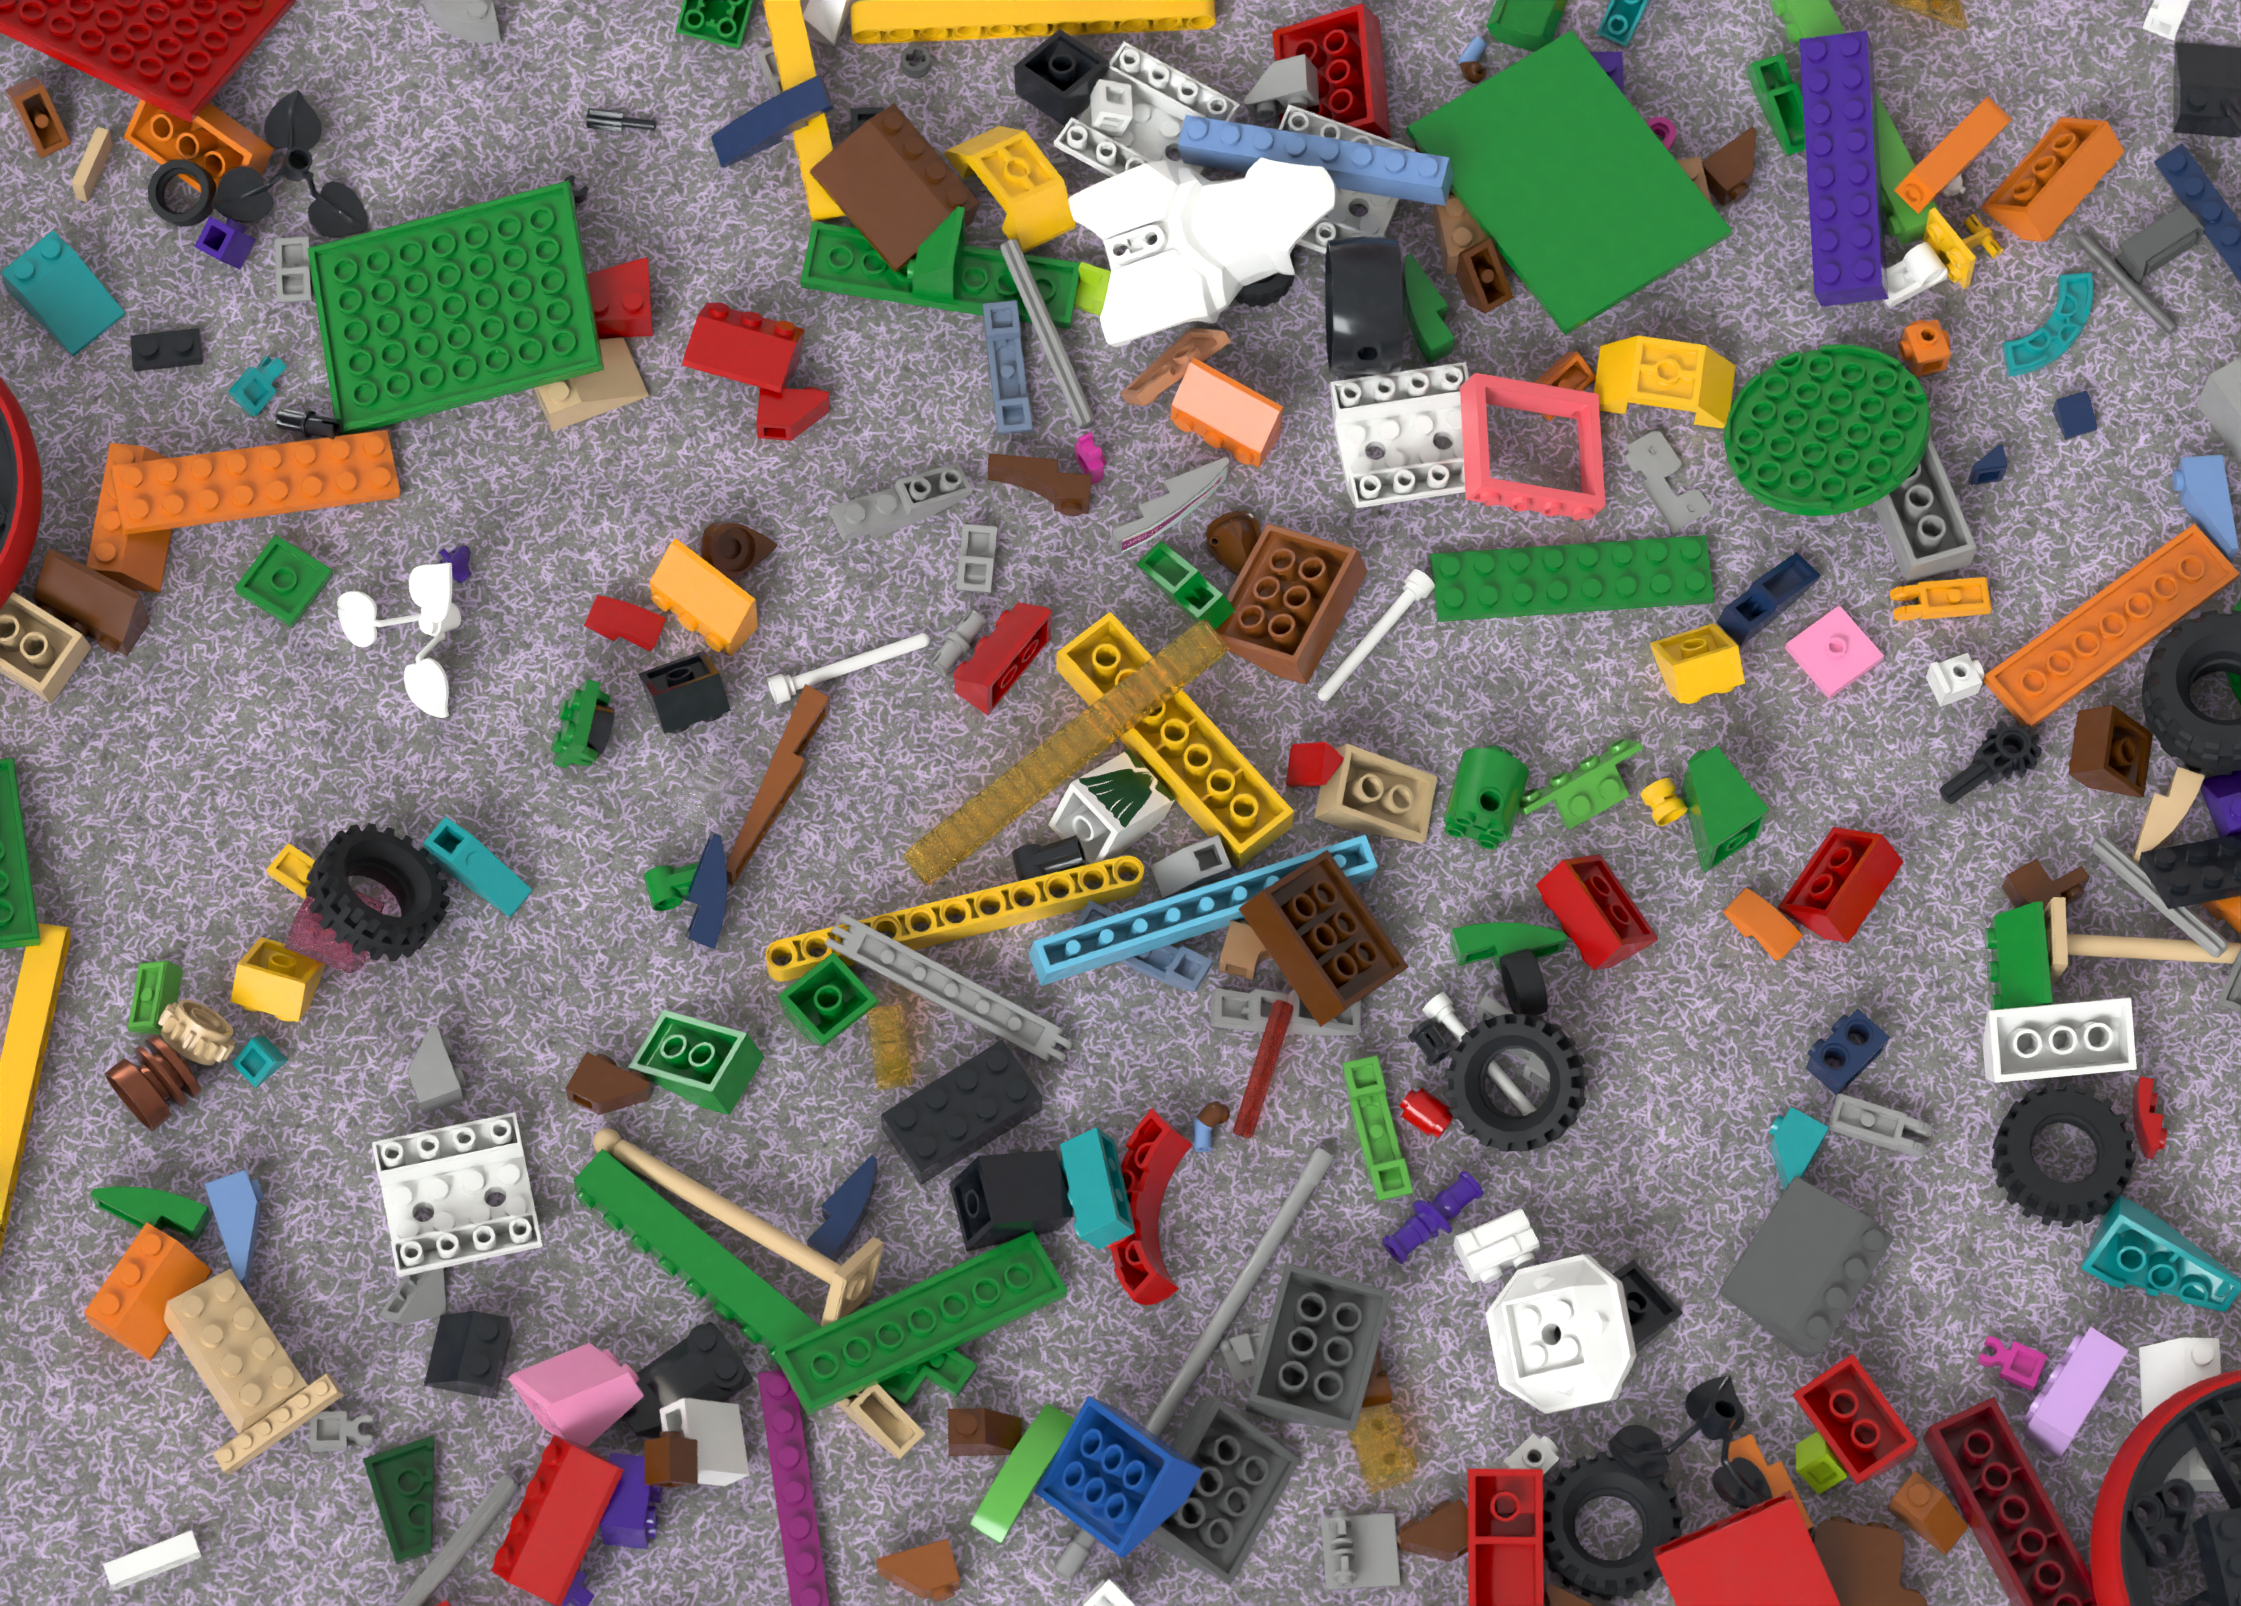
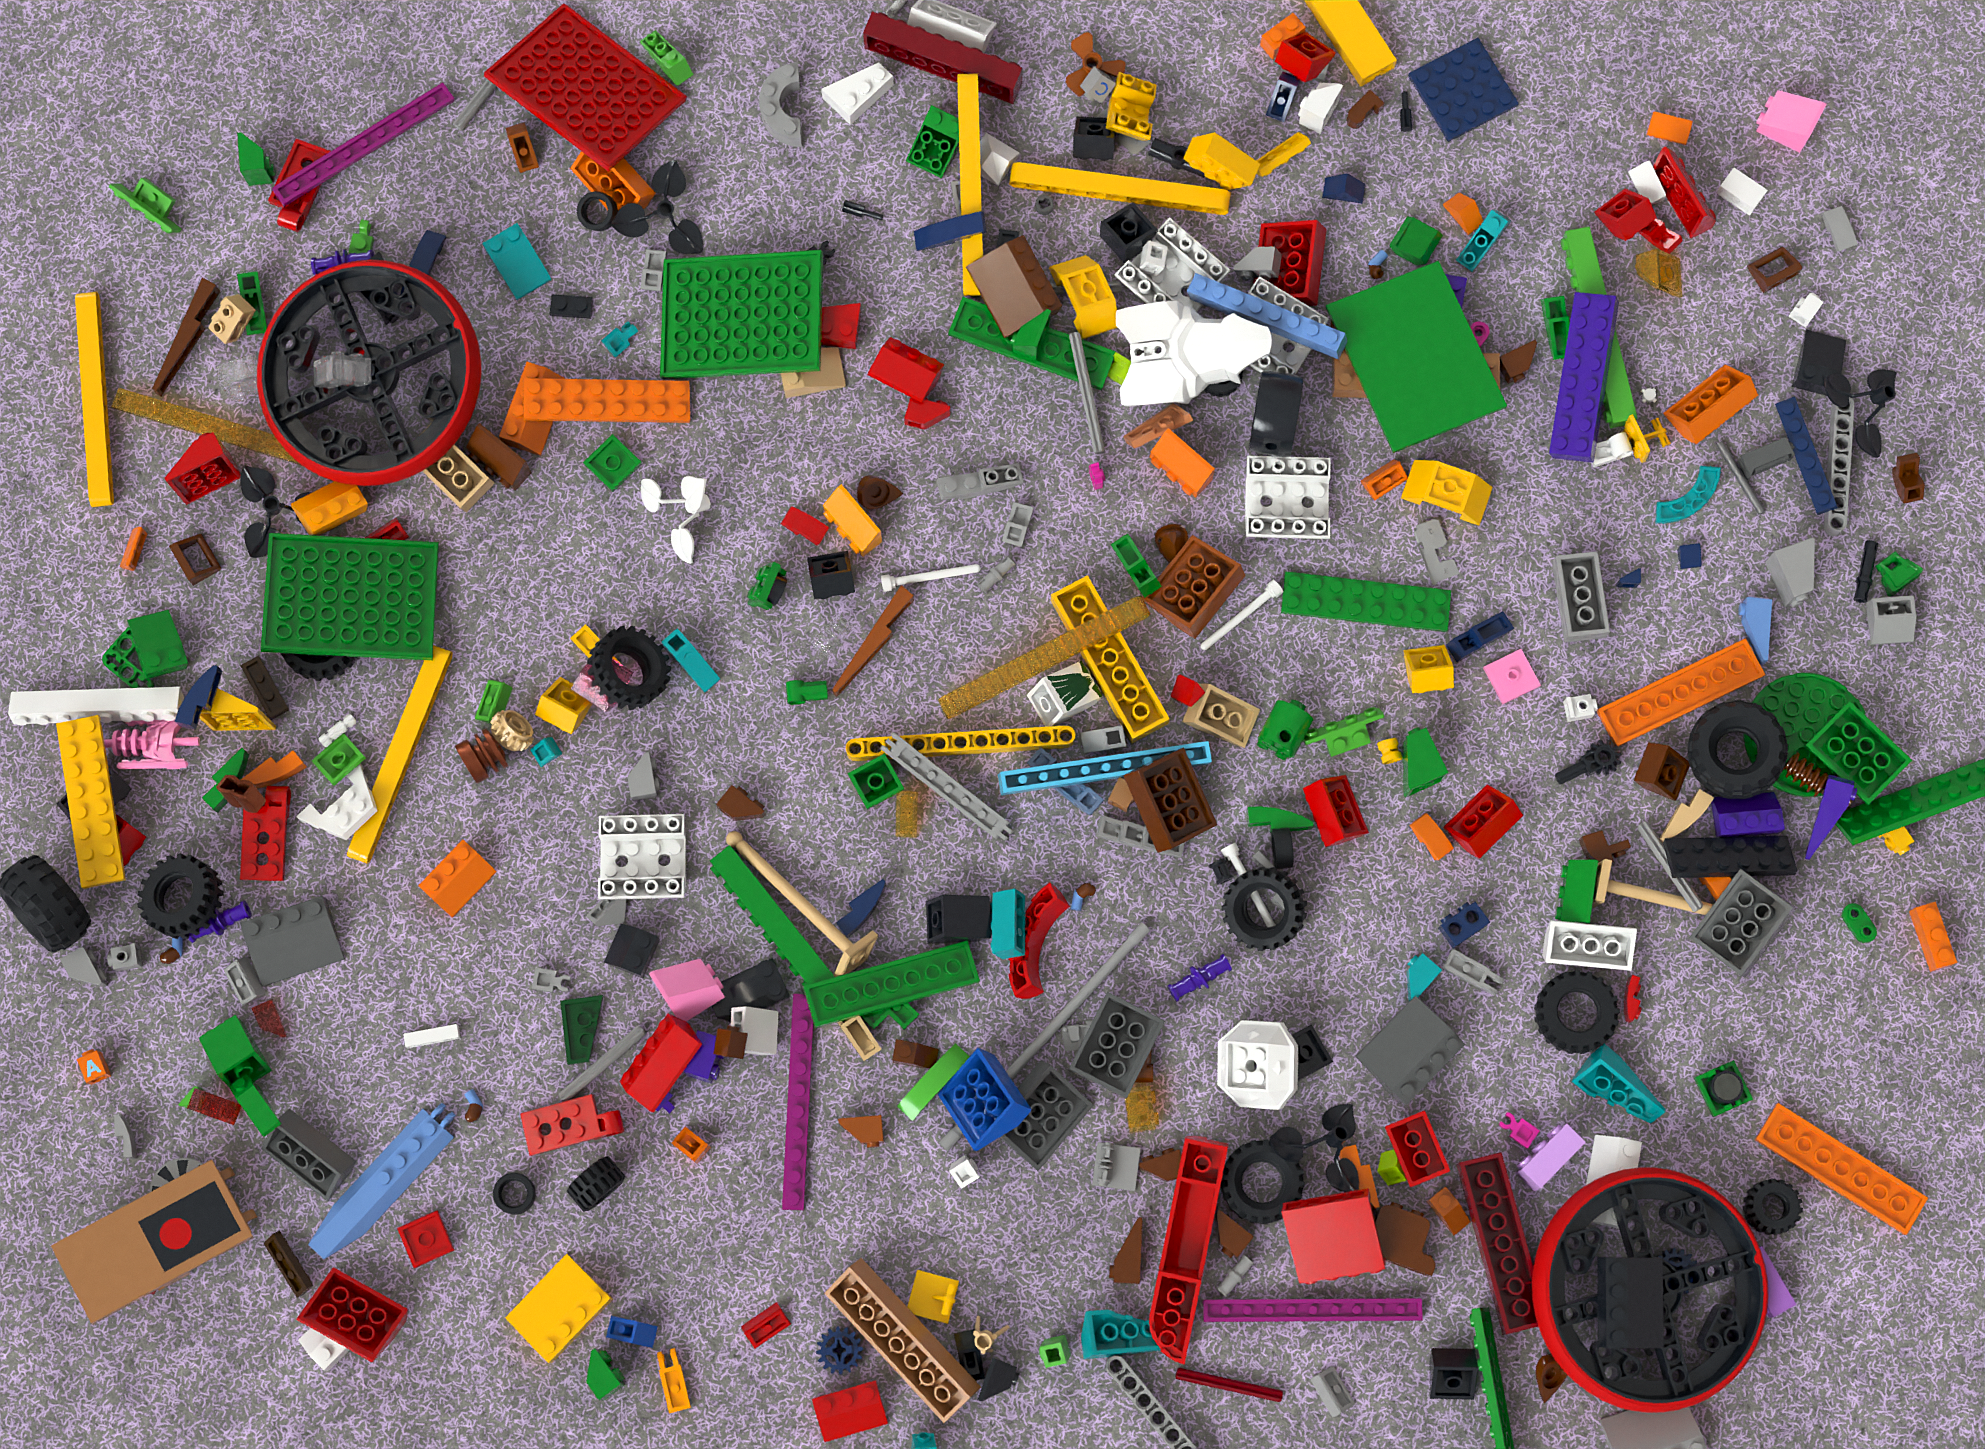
camera: 15 degrees right, 10 degrees up
tan tile [71,127,113,203] -> none
green slope [91,1186,212,1242] -> none
tan brick [163,1268,308,1435] -> none
dark purple brick [194,216,256,270] -> none
medium blue slope [204,1169,264,1291] -> none
tan piece [213,1373,344,1475] -> none
black axle [275,409,343,440] -> none
dark purple piece [436,545,472,584] -> none
green slope [628,1009,764,1115] -> none
dark blue slope [685,831,727,949] -> none
black brick [881,1040,1042,1185] -> none
red slope [953,602,1052,715] -> none
sand blue slope [983,300,1033,435] -> none
reddish brown slope [988,453,1091,517] -> none
black piece [1012,835,1086,881] -> none
light grey slope [1111,456,1230,555] -> none
clear red axle [1233,1000,1294,1139] -> none
bright green slope [1342,1055,1413,1202] -> none
red brick [1399,1088,1453,1139] -> none
green slope [1403,253,1454,365] -> none
white brick [1453,1208,1540,1284] -> none
reddish brown slope [1456,237,1514,314] -> none
coral window [1460,373,1606,521] -> none
white brick [1501,1433,1560,1480] -> none
green tile [1723,344,1931,516] -> none
light orange hinge [1890,577,1992,621] -> none
orange slope [1894,96,2012,214] -> none
orange brick [1898,319,1951,377] -> none

